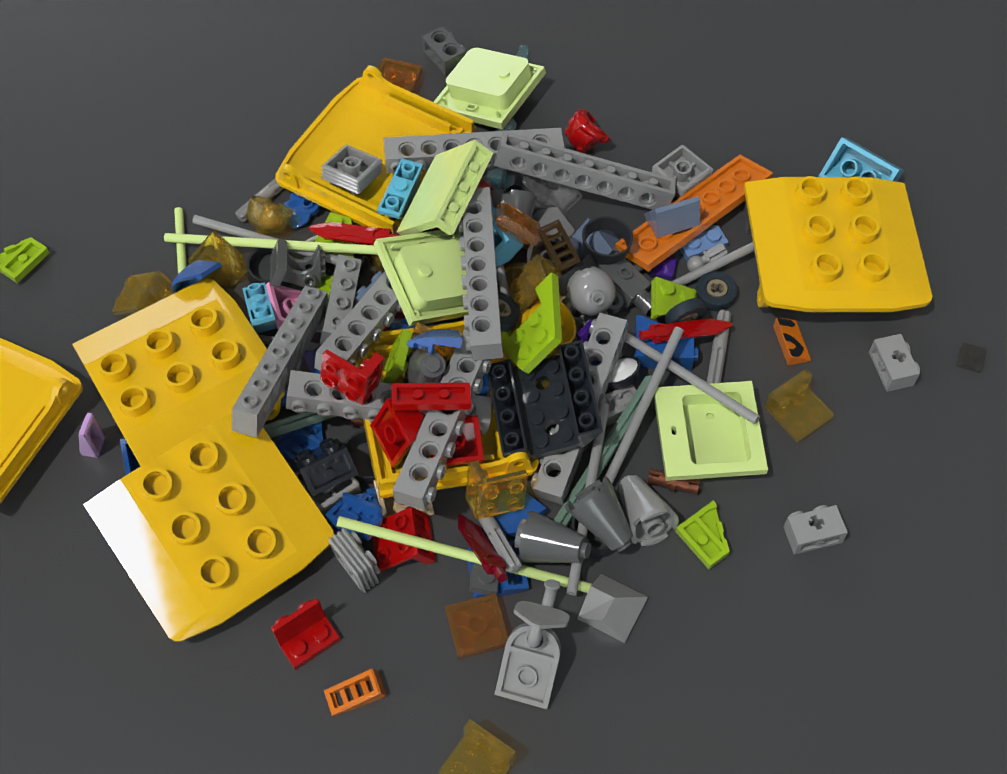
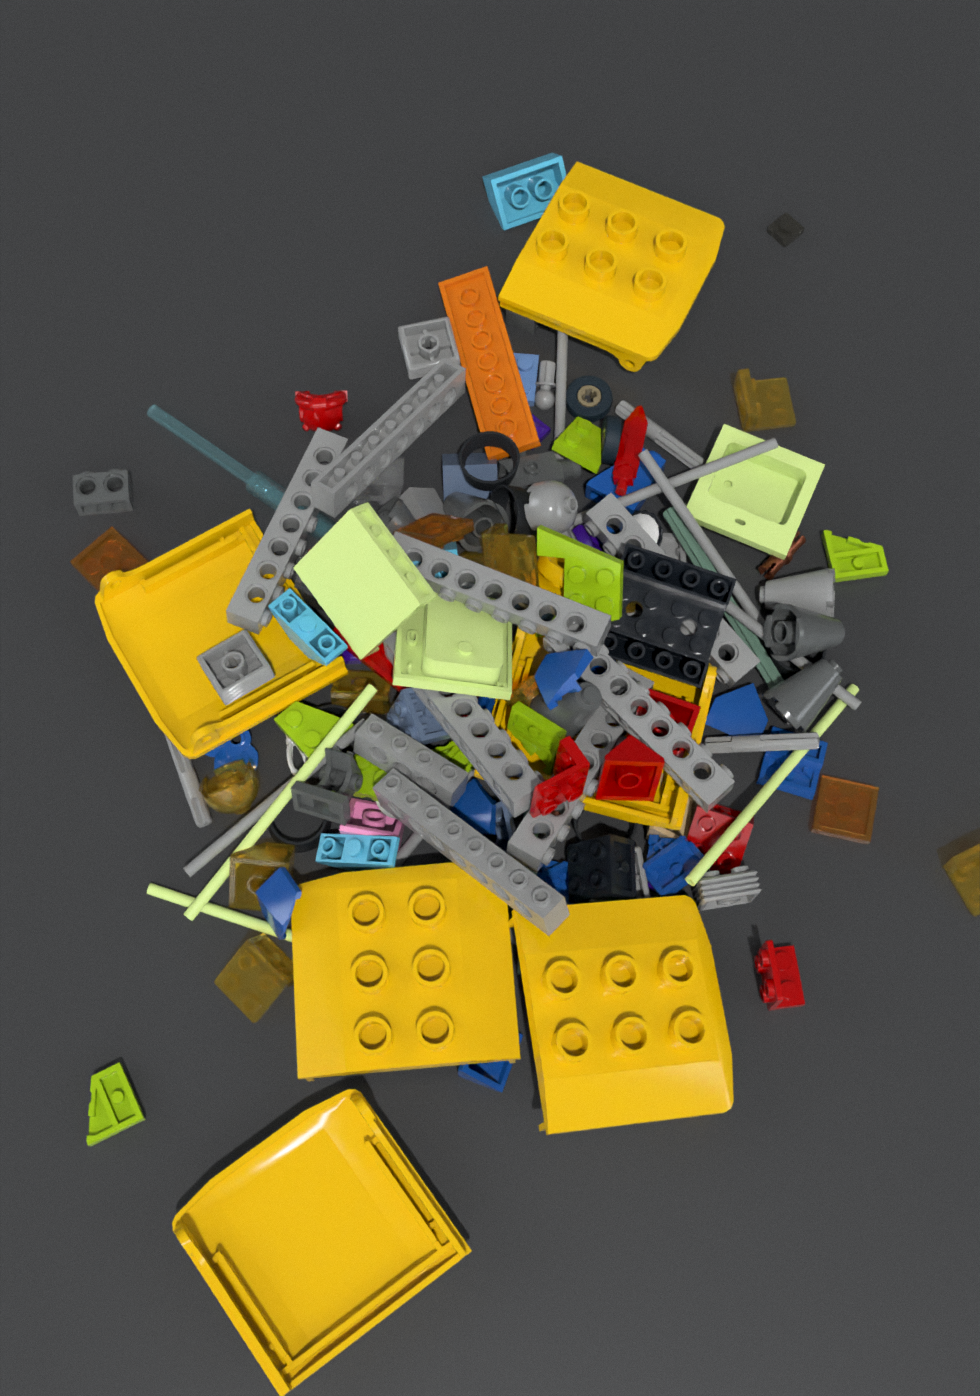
camera: 65 degrees left, 10 degrees up
lavender slope [79,413,106,458] -> none
red piece [309,222,401,245] -> none
orange slope [324,668,387,717] -> none
red plate [392,383,471,411] -> none
yellowish green piece [434,48,546,130] -> none
dark red piece [458,514,508,582] -> none
clear yellow bracket [466,460,528,520] -> none
dark grey plate [469,564,498,596] -> none
light grey plate [494,579,570,709] -> none
dark brown slope [537,219,581,273] -> none
light grey slope [578,574,648,643] -> none
sand blue slope [644,196,700,238] -> none
orange slope [773,318,811,366] -> none
light grey brick [783,505,848,555] -> none
light grey brick [869,334,920,392] -> none

